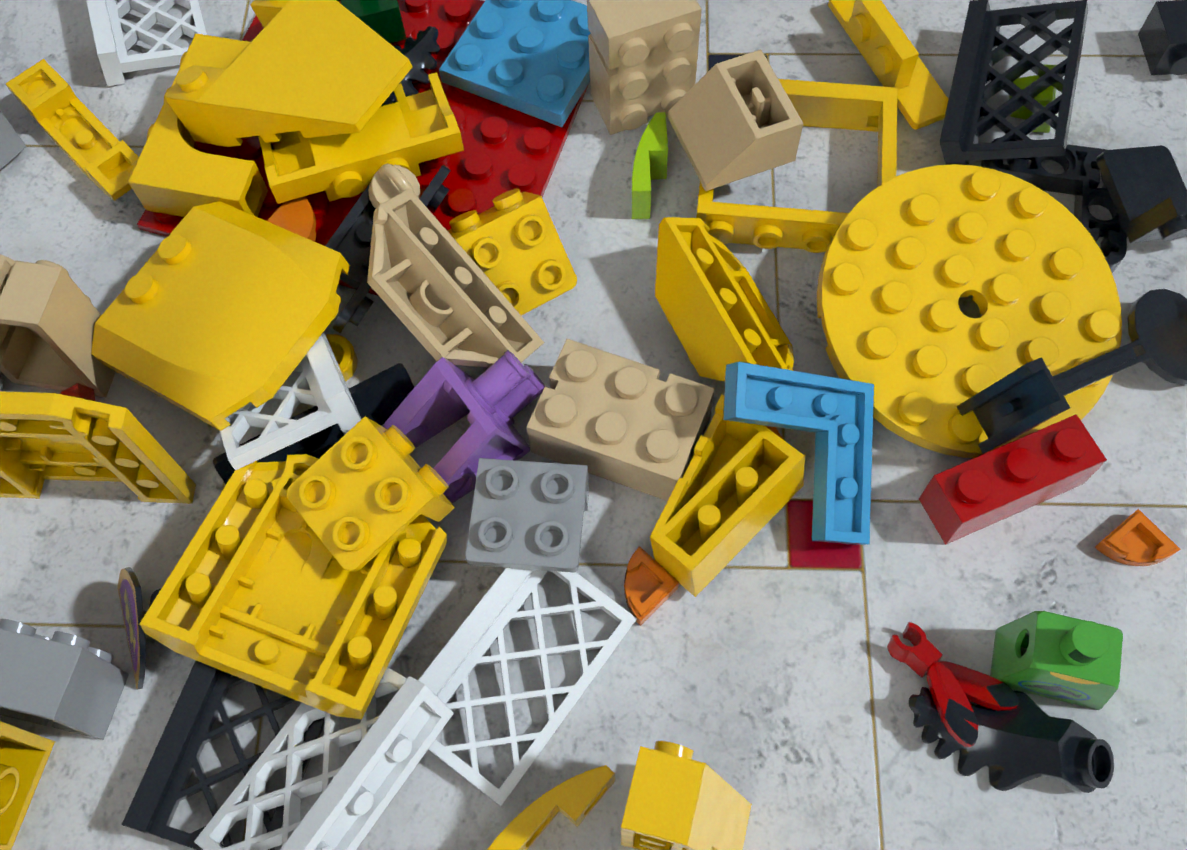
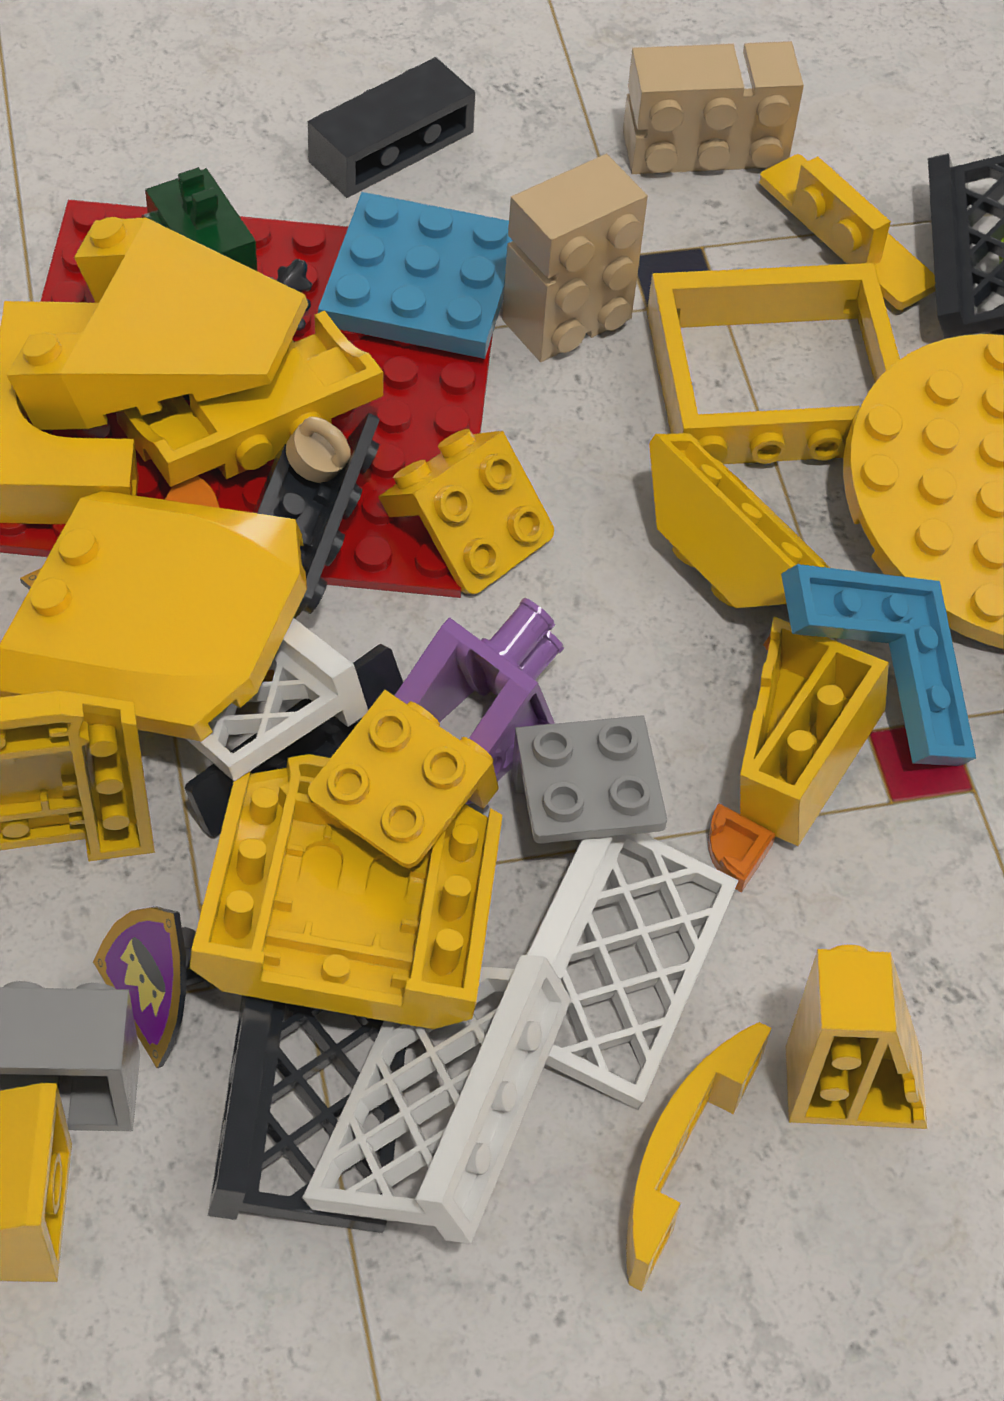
camera: 20 degrees left, 10 degrees down
tan wedge [367,188,545,368] -> none
tan piece [526,339,715,501] -> none
lime slope [632,112,668,219] -> none
tan slope [668,49,803,191] -> none

